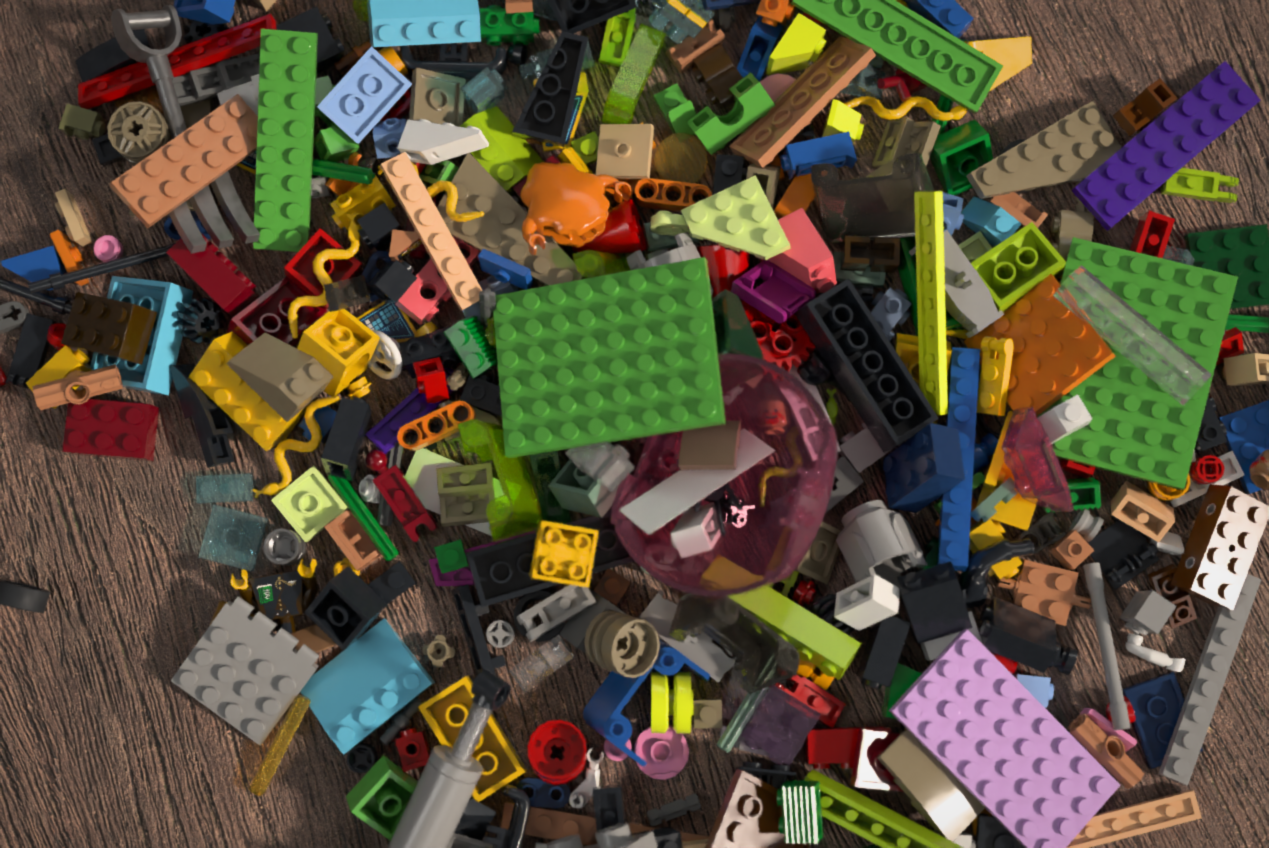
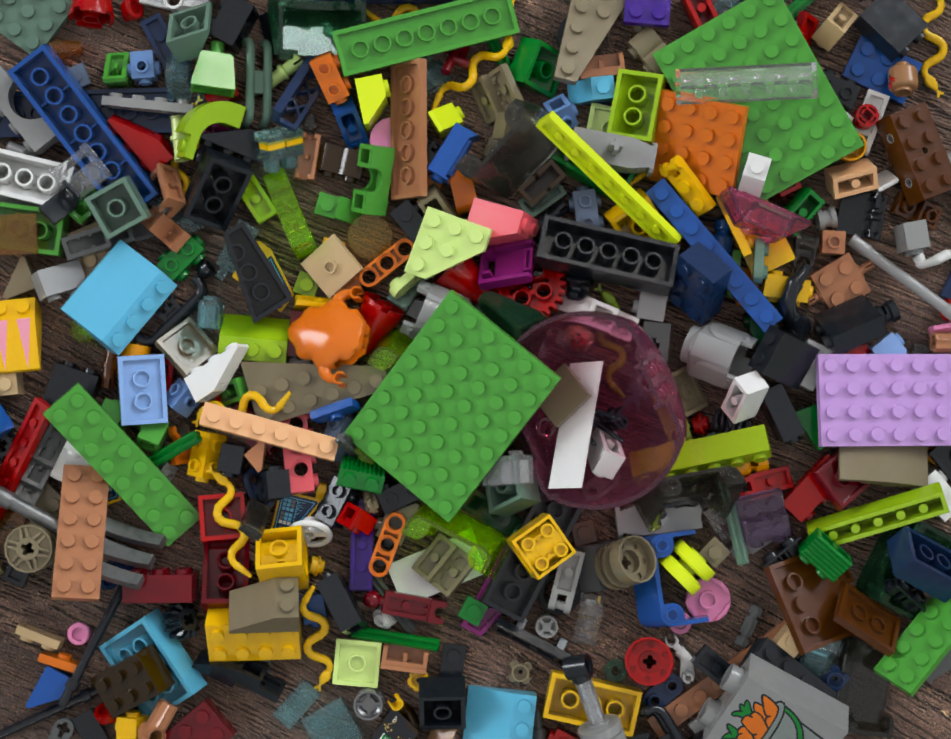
camera: 40 degrees left, 5 degrees up
none -> clear green plate [604,659,627,682]

